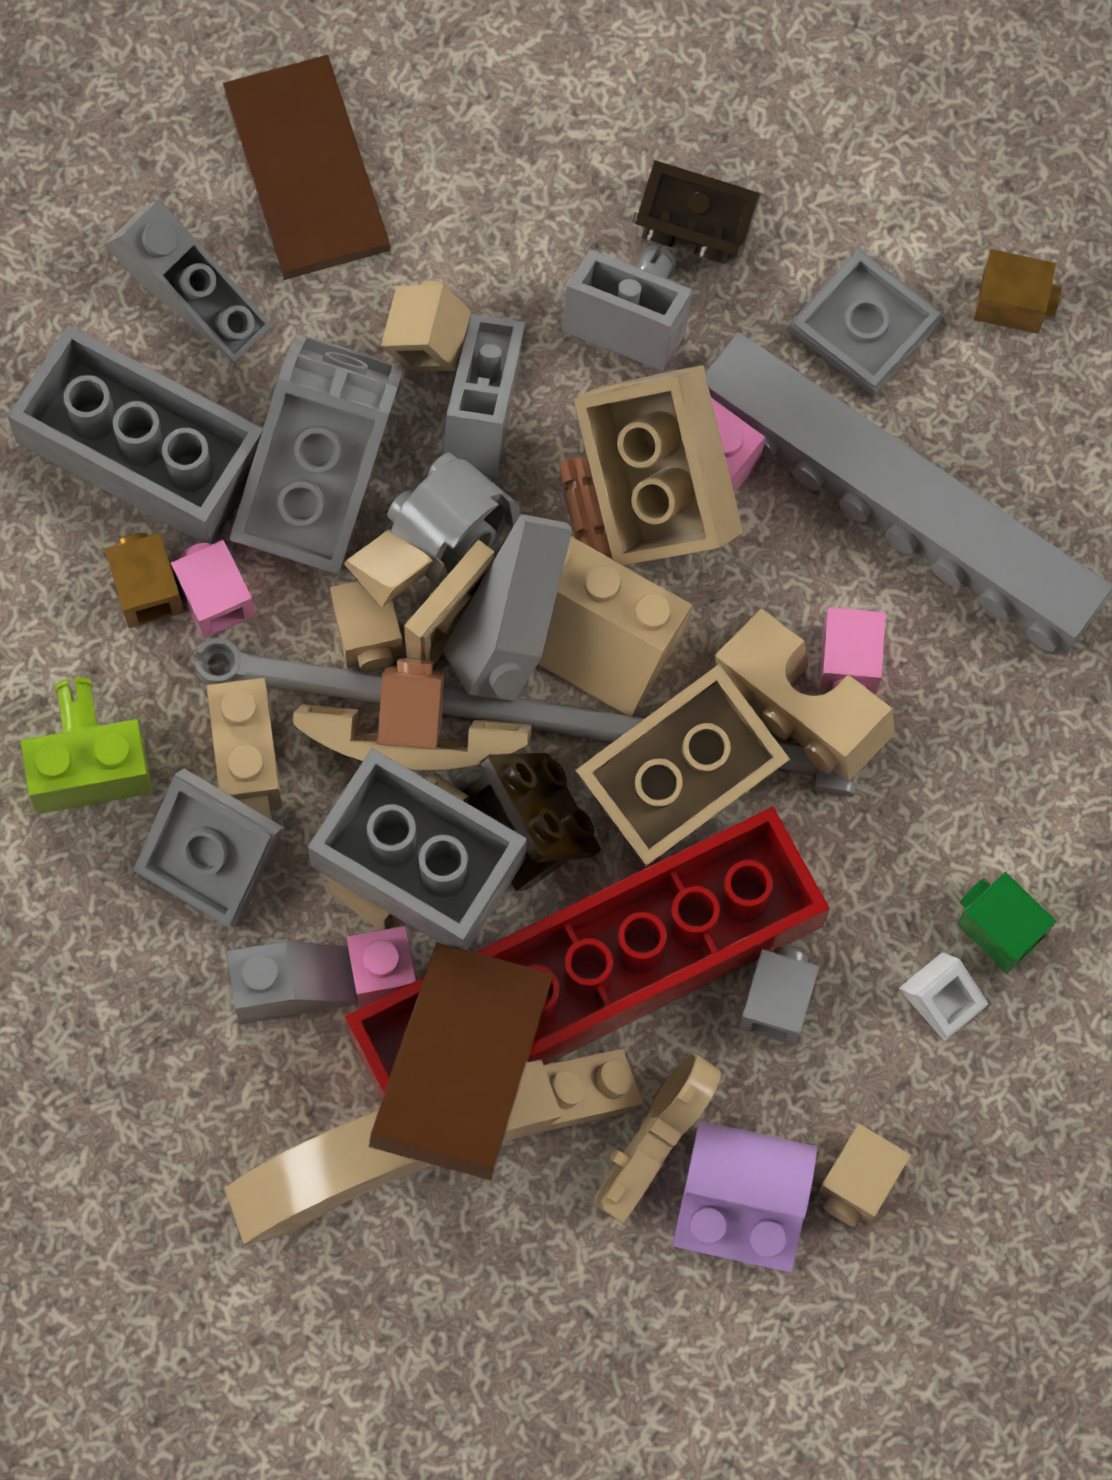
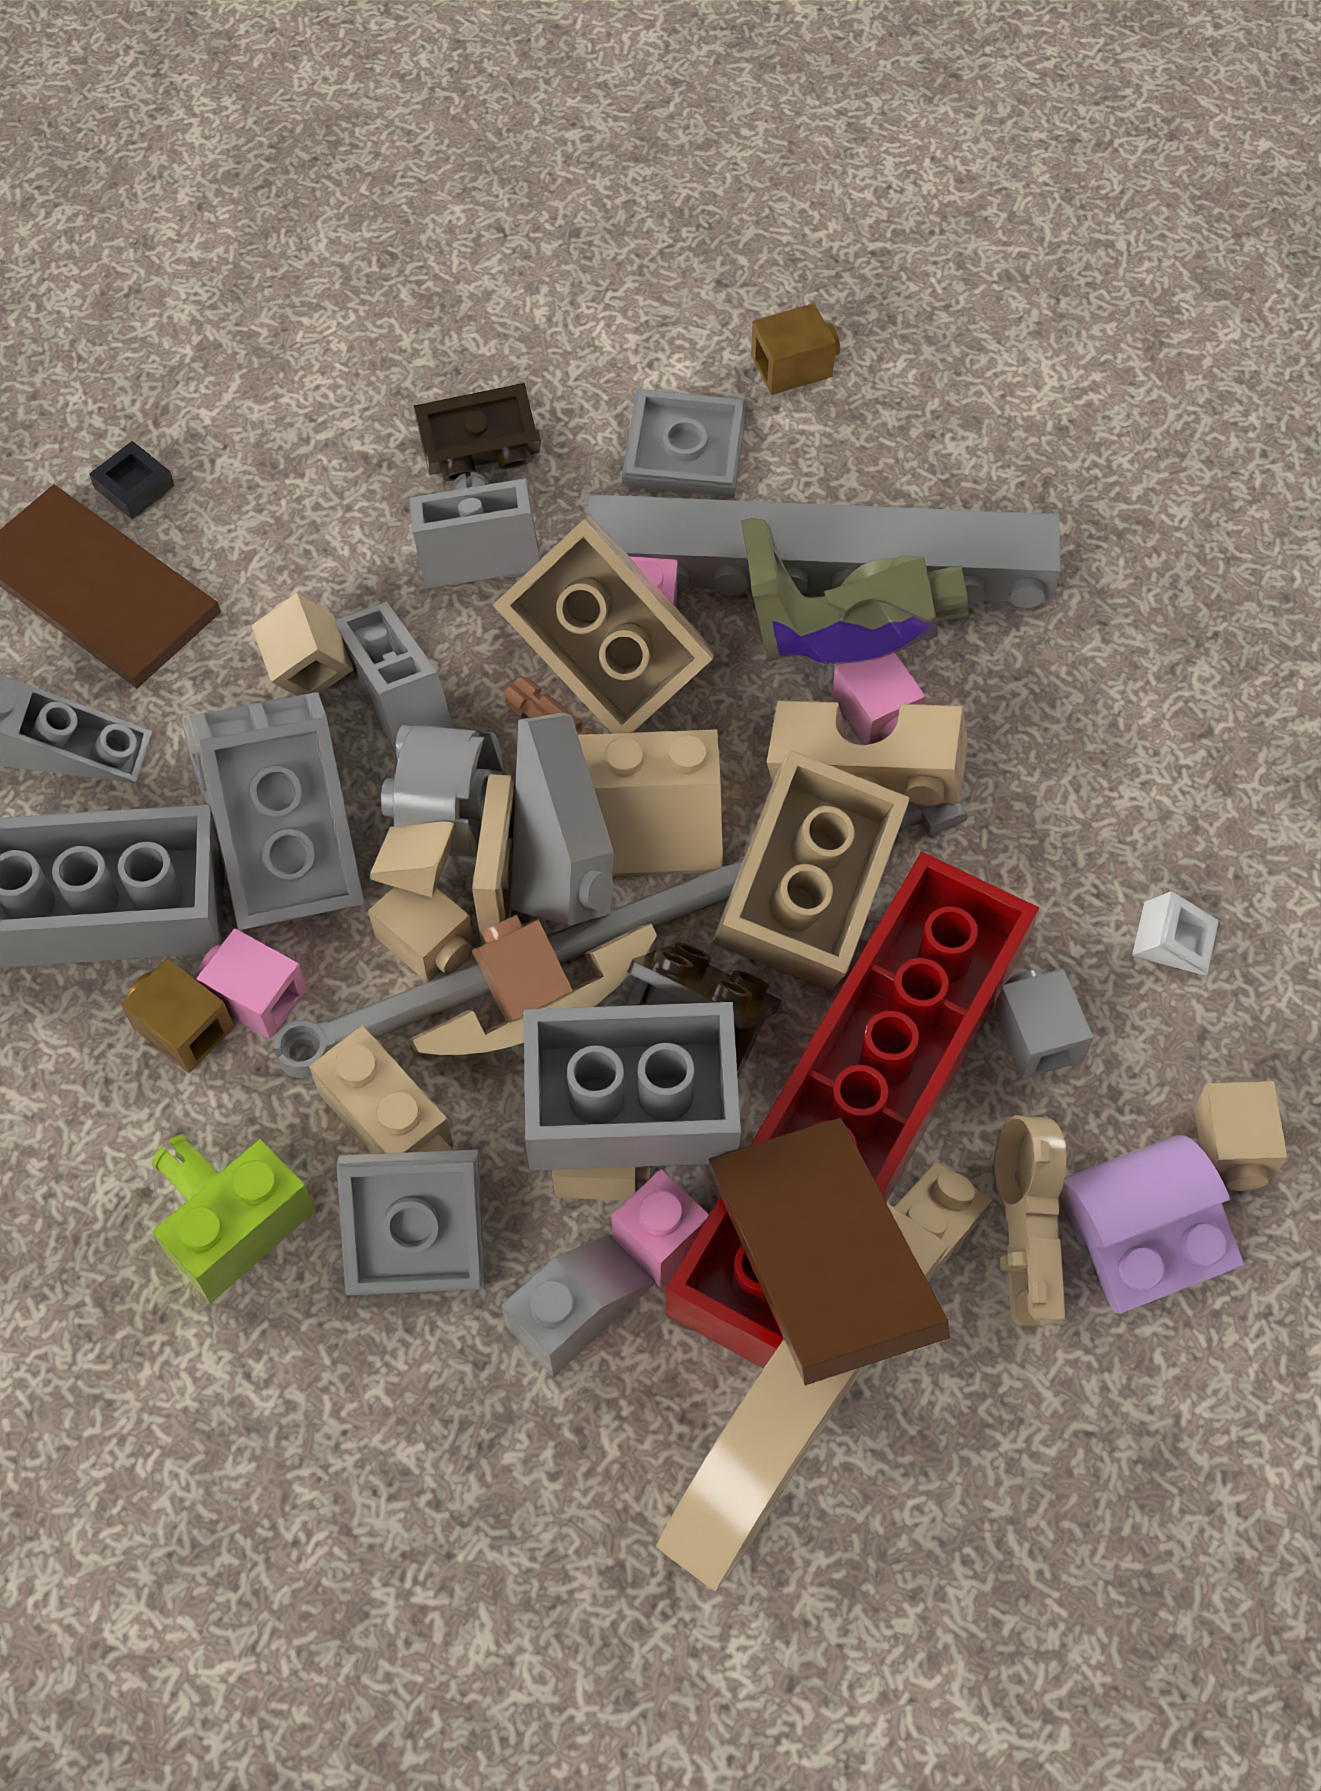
camera: 30 degrees left, 10 degrees down
green brick [957,871,1056,974] -> none
none -> black plate [89,441,175,519]
none -> olive hips [741,518,969,664]

